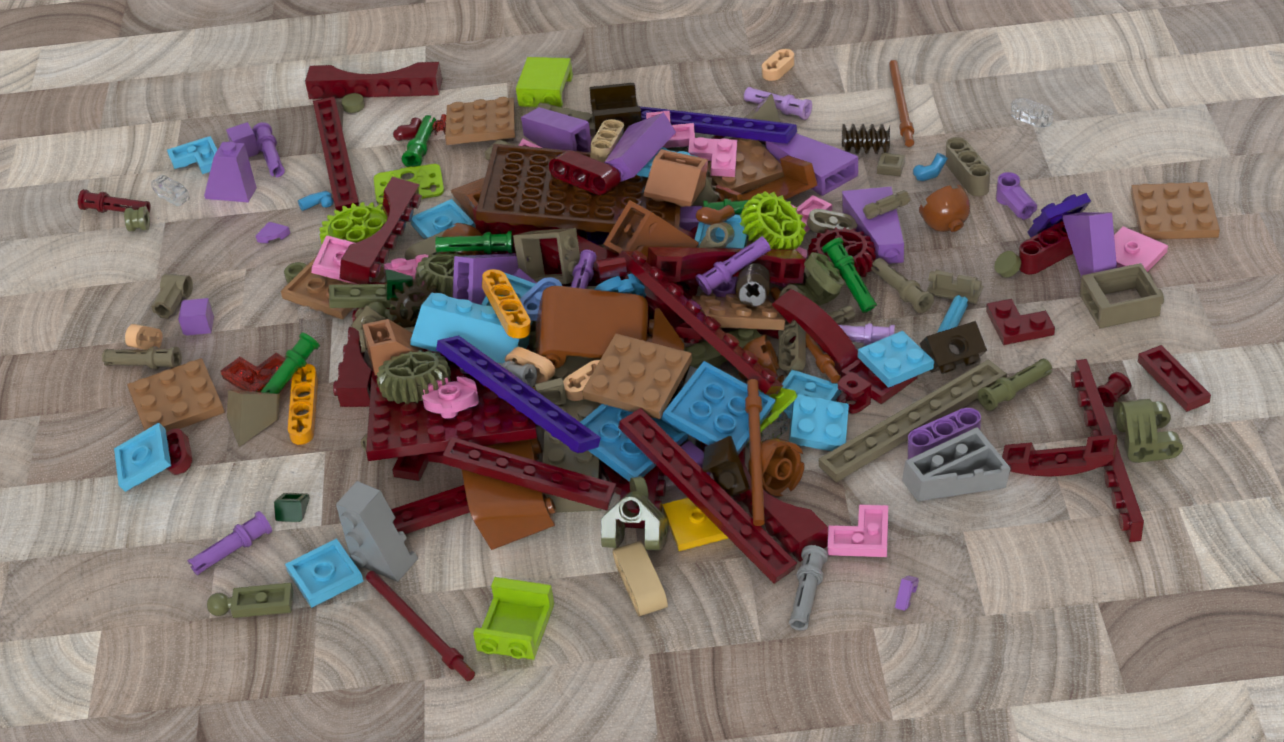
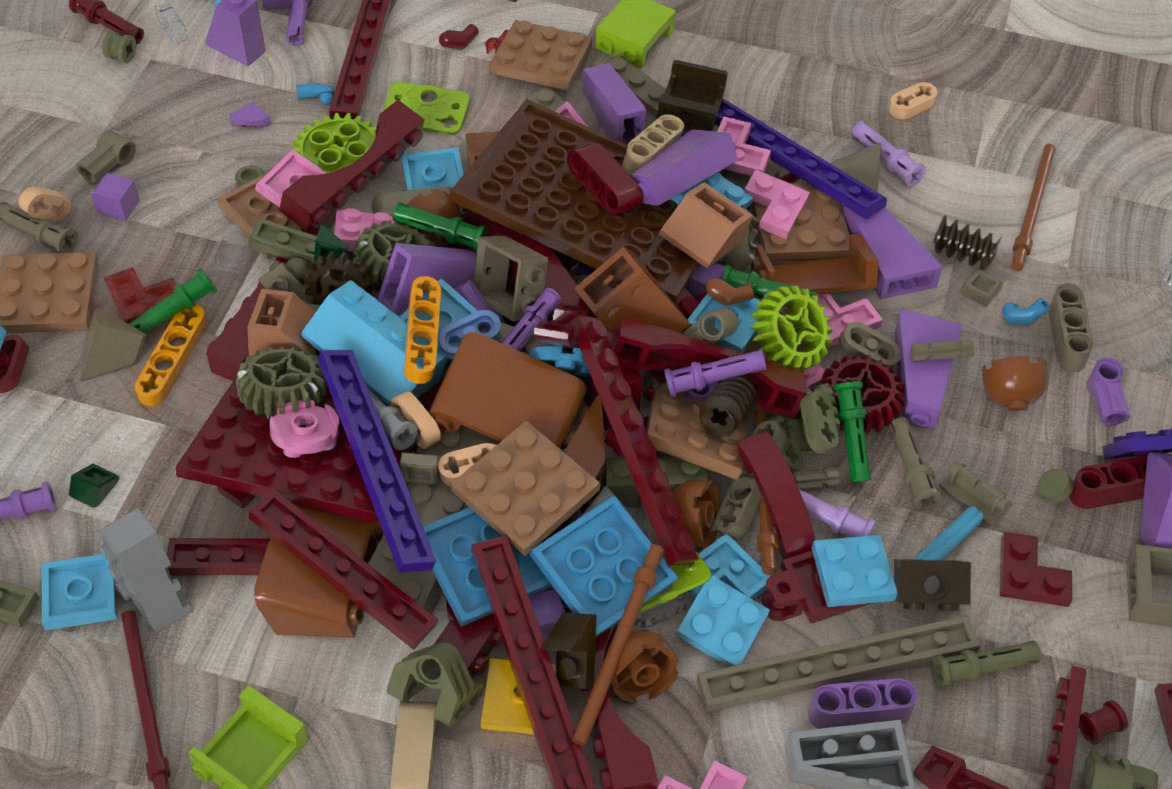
camera: 15 degrees right, 10 degrees up
green pin [401,115,437,167] -> none
olive tile [630,476,648,506] -> none

